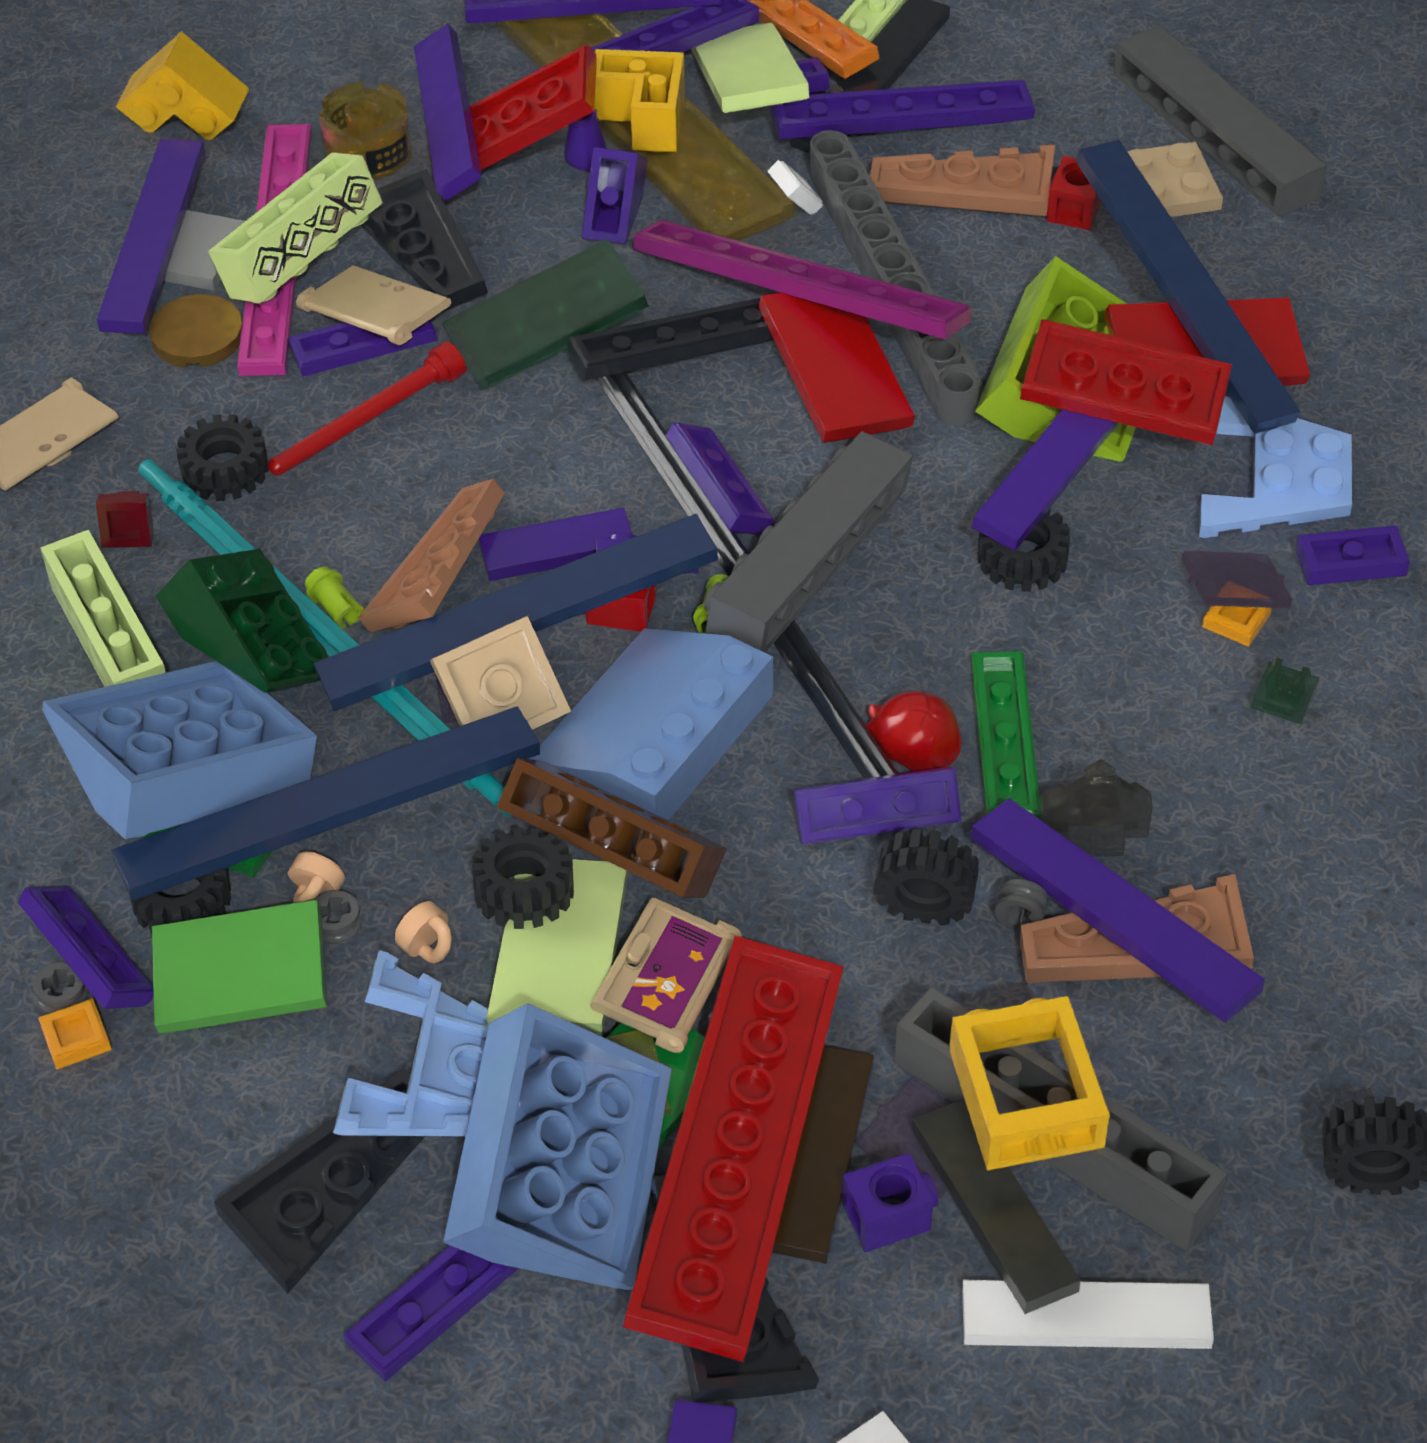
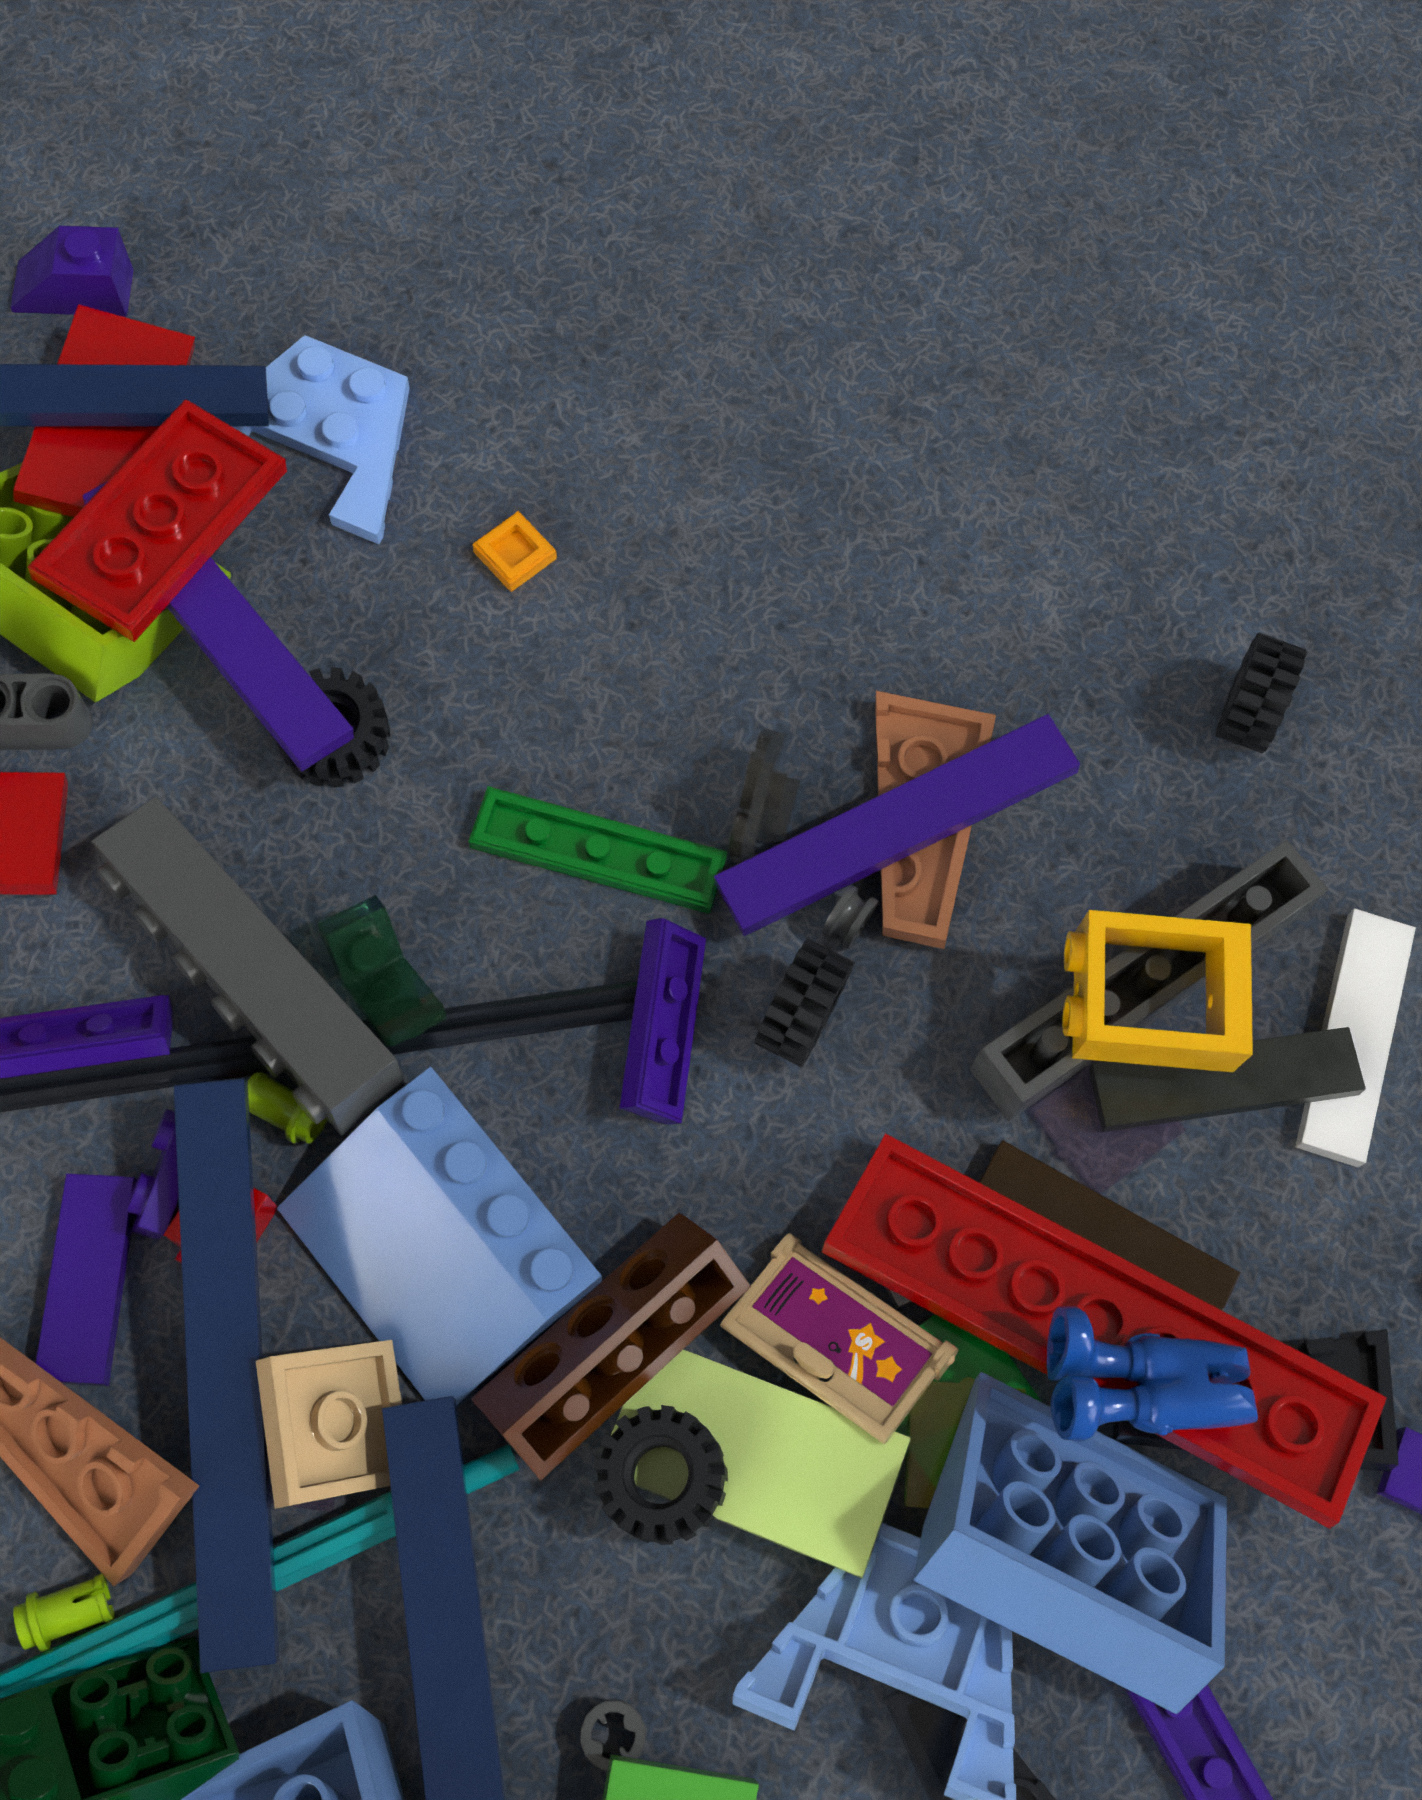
camera: 80 degrees left, 20 degrees up
light nougat tile [288,851,346,903] -> none
light nougat tile [395,901,452,963] -> none
dark purple brick [842,1153,939,1253] -> none
red hair [866,691,962,772] -> none
clear purple piece [1182,551,1292,608] -> none
clear green tile [1251,658,1320,725] -> none
dark purple plate [1295,525,1410,585] -> none
none -> dark purple slope [10,225,134,317]
none -> clear green bracket [317,895,447,1046]
none -> blue piece [1046,1306,1258,1442]

